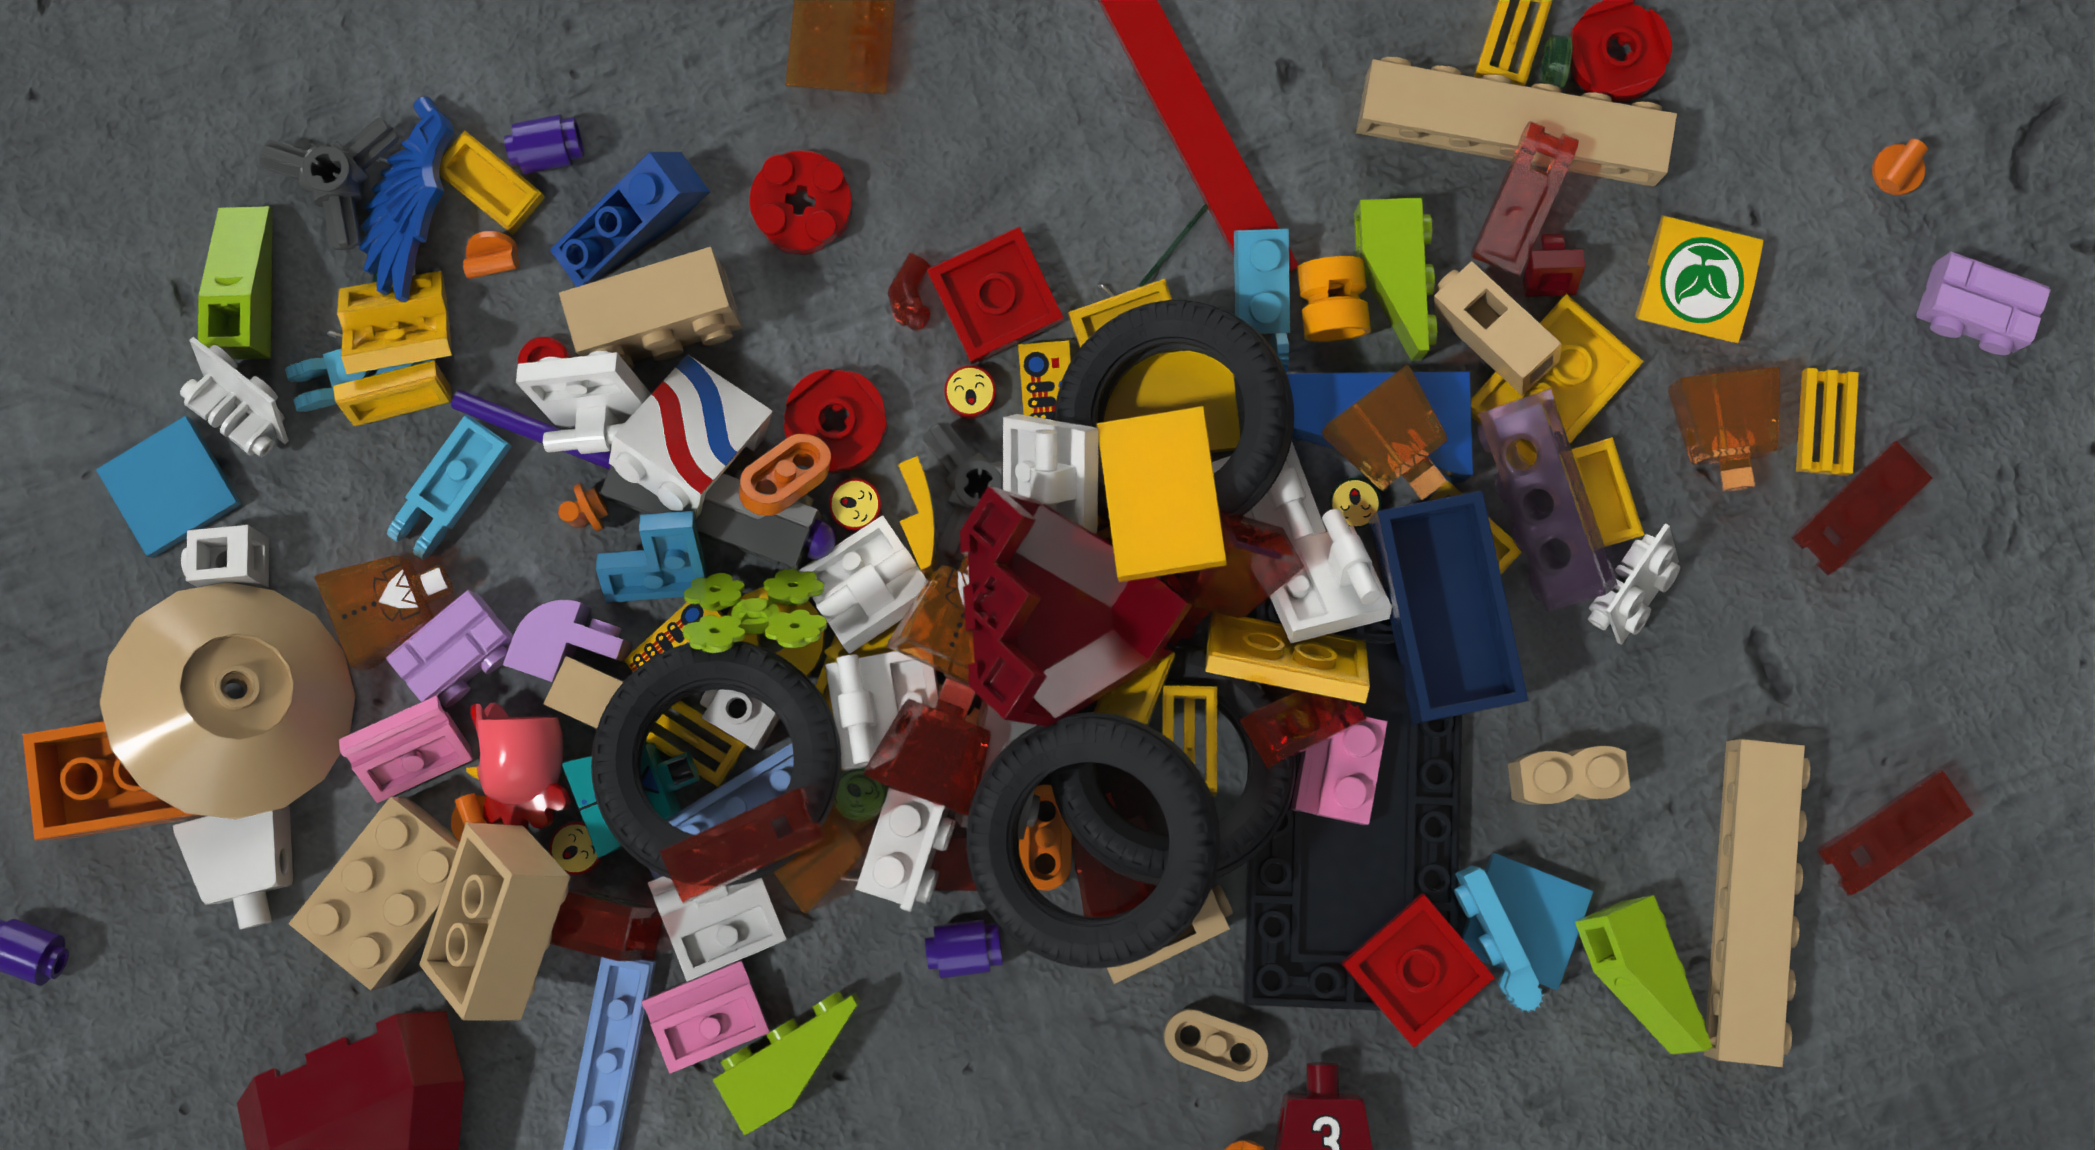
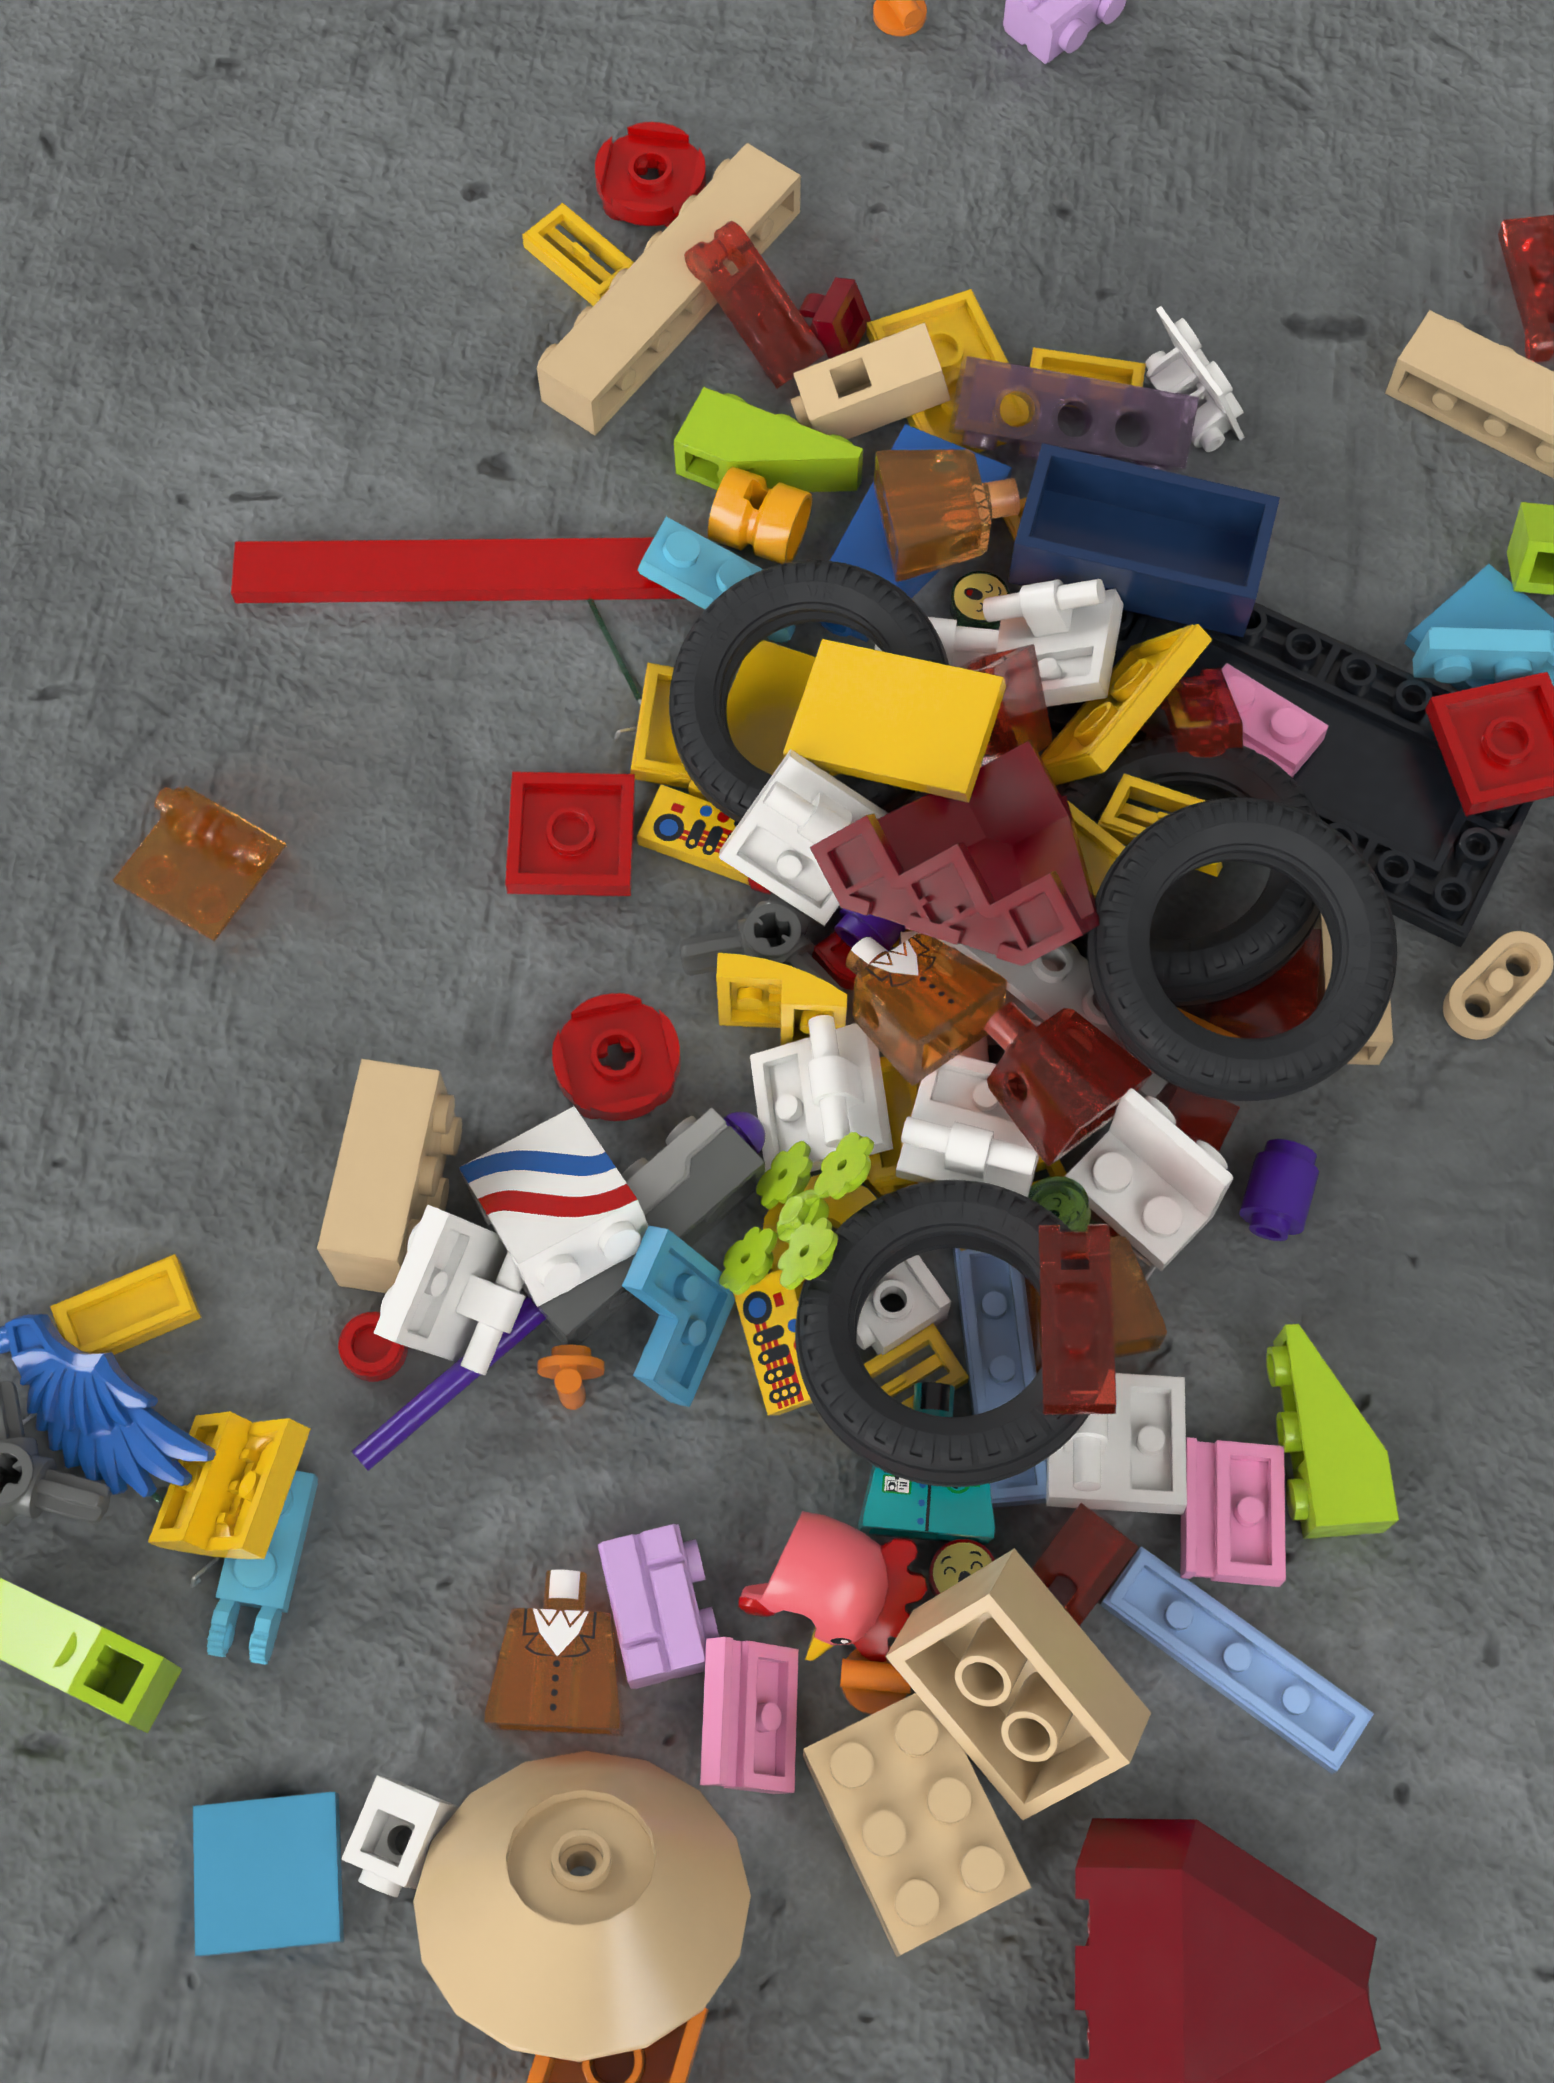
camera: 65 degrees left, 15 degrees down
white torso [172,805,293,930] -> none
white hinge [180,337,288,457] -> none
yellow tile [333,360,453,426] -> none
medium azure hinge [386,414,512,560] -> none
orange plate [463,231,519,279] -> none
lavender brick [503,600,632,682] -> none
dark purple brick [504,114,584,174] -> none
tan brick [543,656,624,728] -> none
blue slope [550,152,710,287] -> none
orange plate [739,434,831,516] -> none
red plate [749,150,853,255] -> none
light yellow tile [829,478,882,532] -> none
clear red arm [887,253,931,331] -> none
light yellow tile [944,365,996,419] -> none
tan brick [1508,746,1630,805] -> none
clear green tile [1541,35,1572,88] -> none
slope [1635,215,1764,344] -> none
clear orange torso [1668,367,1780,491] -> none
clear red plate [1791,441,1933,576] -> none
yellow tile [1796,368,1859,476] -> none

